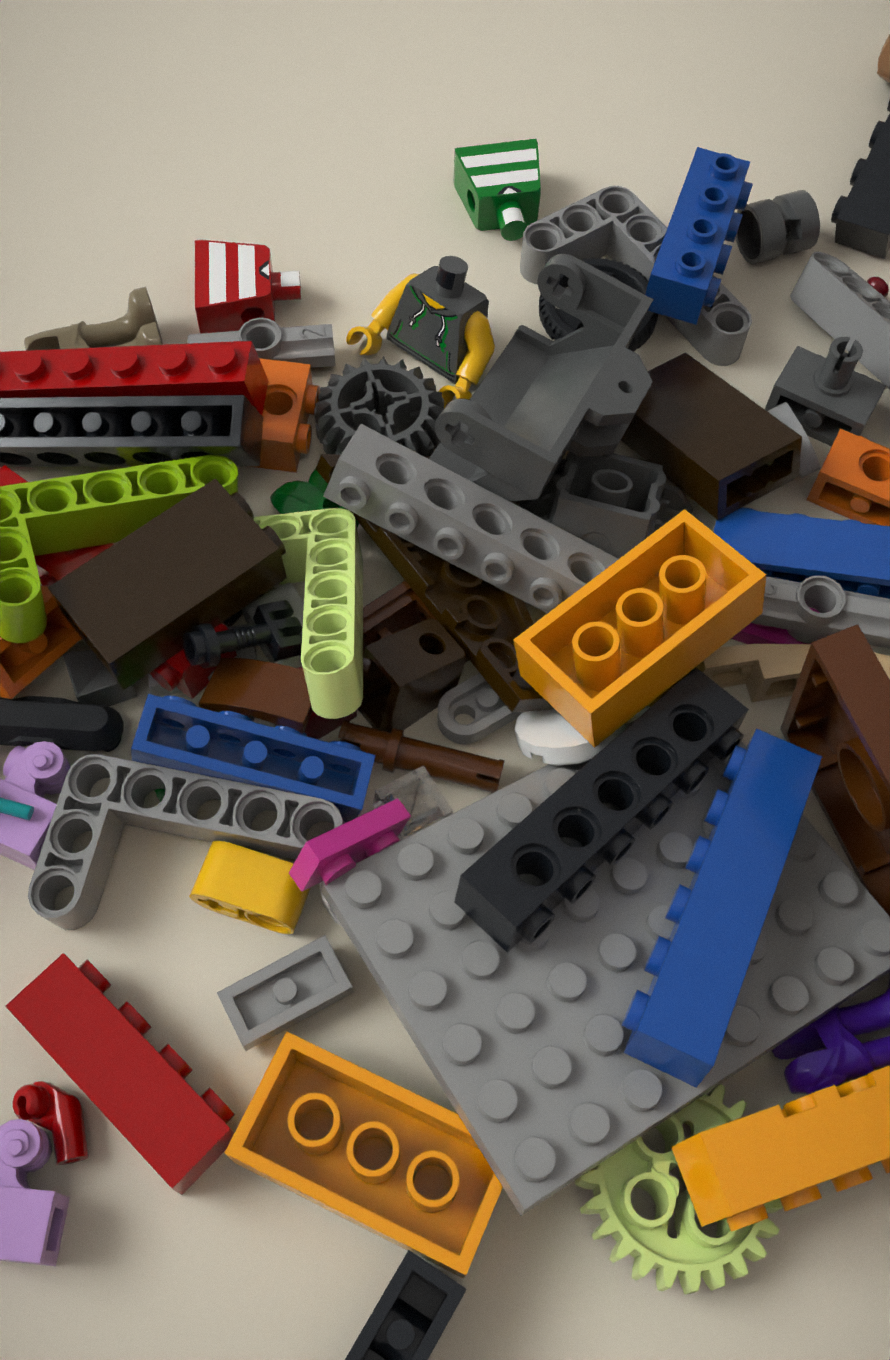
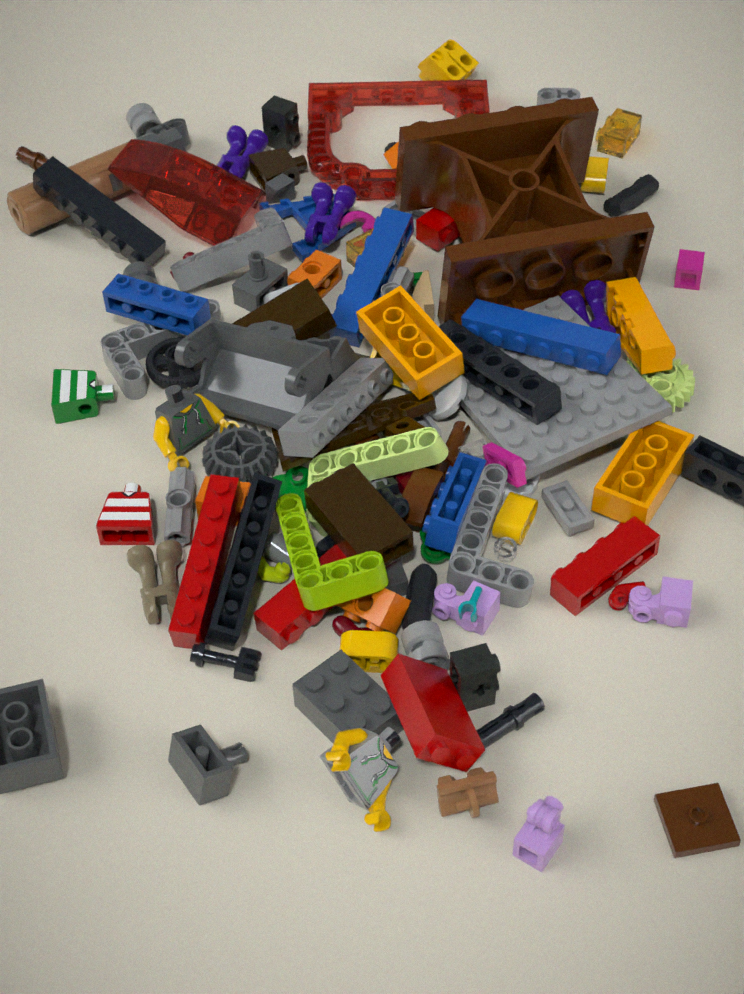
camera: 80 degrees left, 15 degrees down
none -> clear hinge [493,537,518,563]

